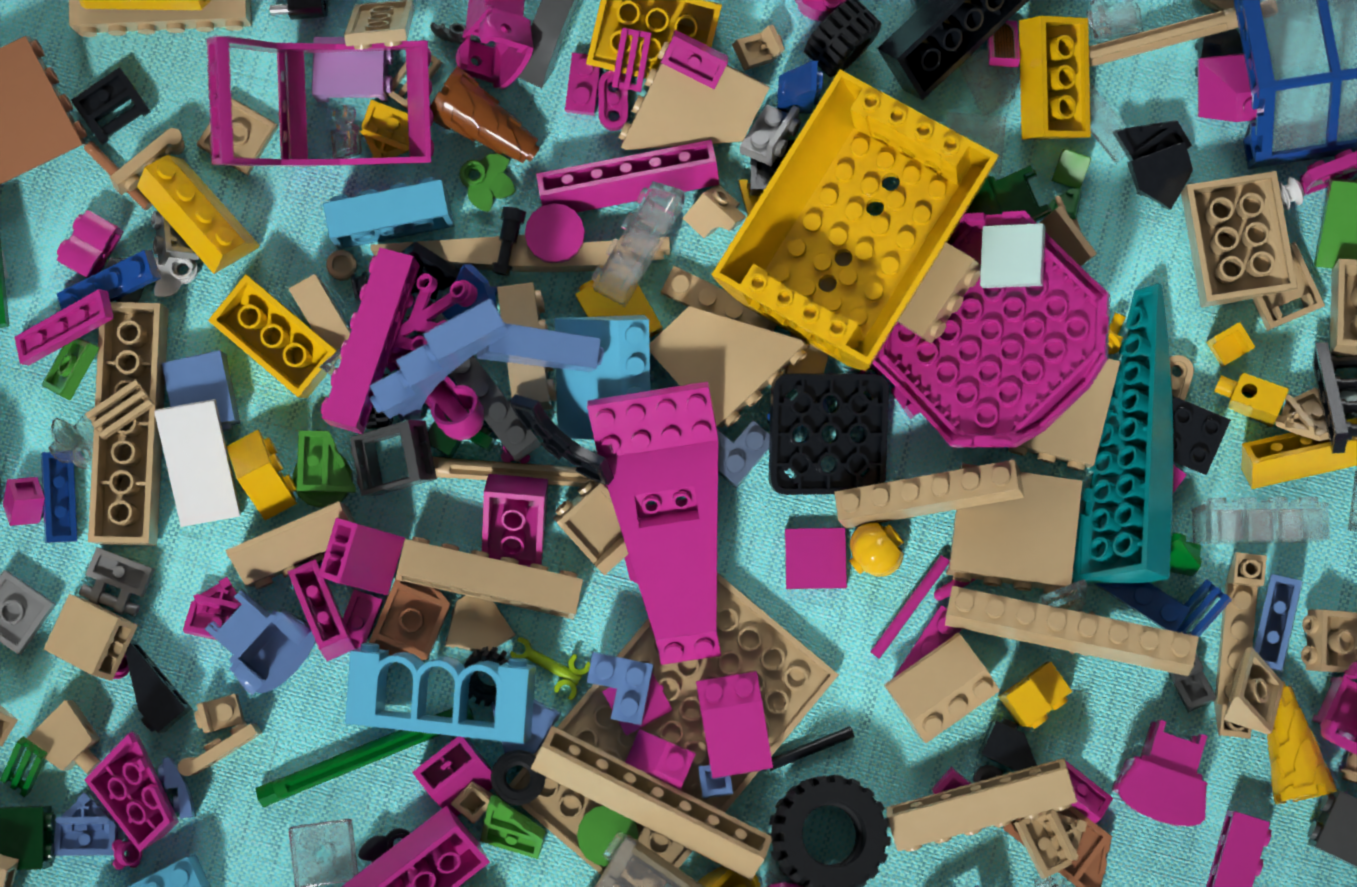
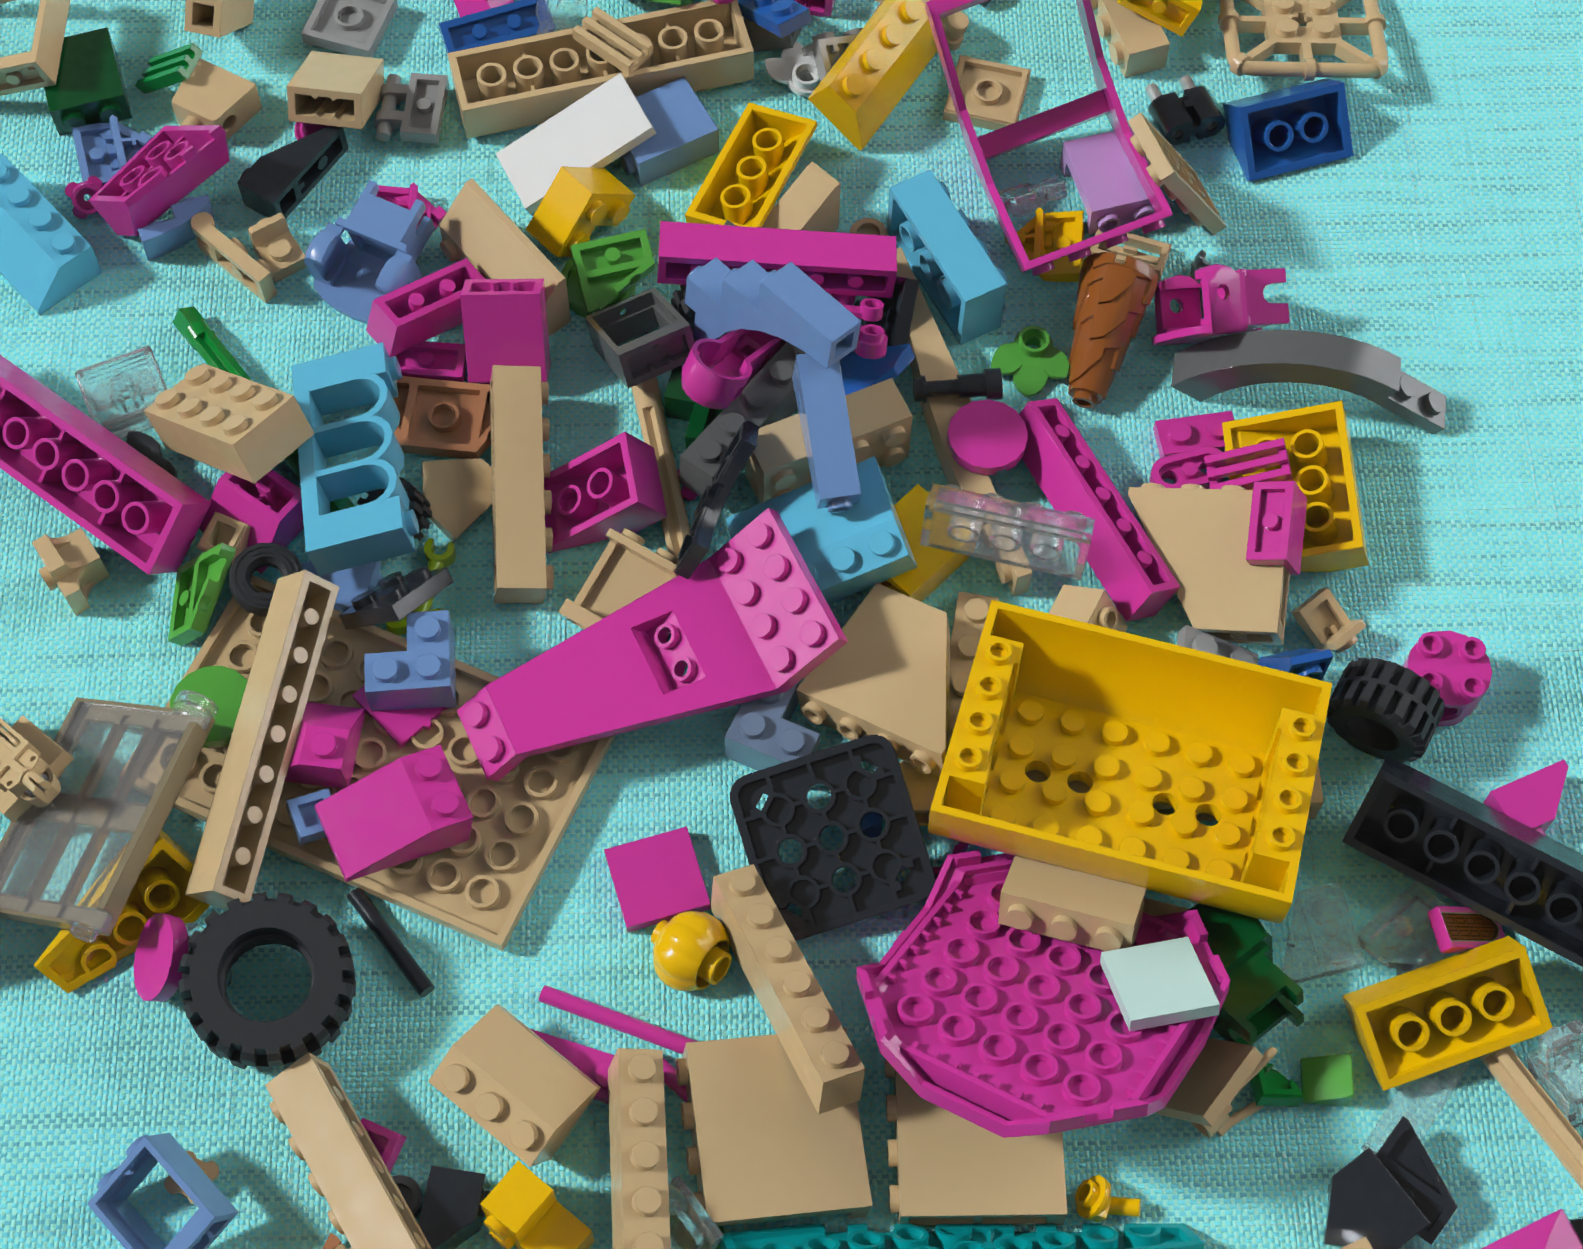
camera: 70 degrees right, 20 degrees down
none -> tan brick [144,363,314,484]
none -> black plate [339,566,453,630]

